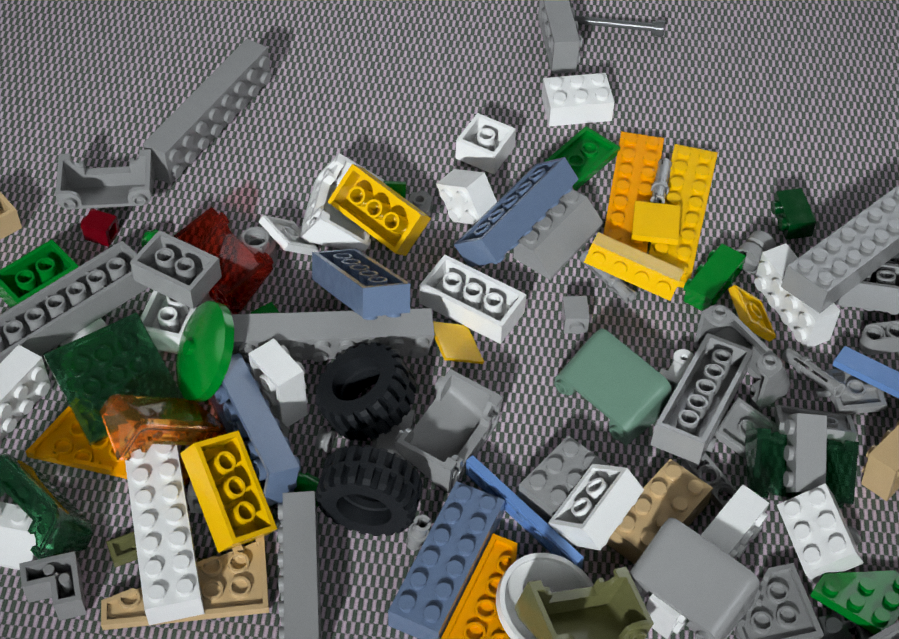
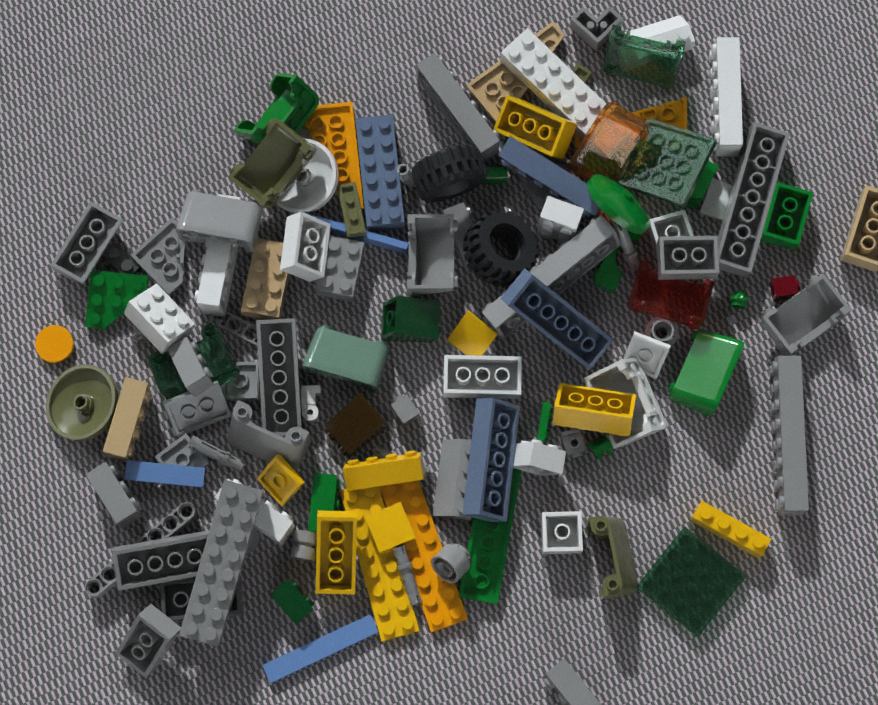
camera: 150 degrees right, 25 degrees up
white brick [541,73,615,126] -> none
none -> medium blue tile [262,614,379,683]
none -> yellow brick [315,510,357,594]
none -> dark brown slope [325,392,386,458]
none -> olive tile [337,182,366,239]
none -> dark green slope [381,296,442,343]
none -> light grey piece [431,544,471,583]
none -> green plate [536,402,553,445]
none -> olive windscreen [585,516,638,601]
none -> clear green plate [636,526,746,638]
none -> green windscreen [667,328,745,417]
none -> yellow brick [690,501,771,559]

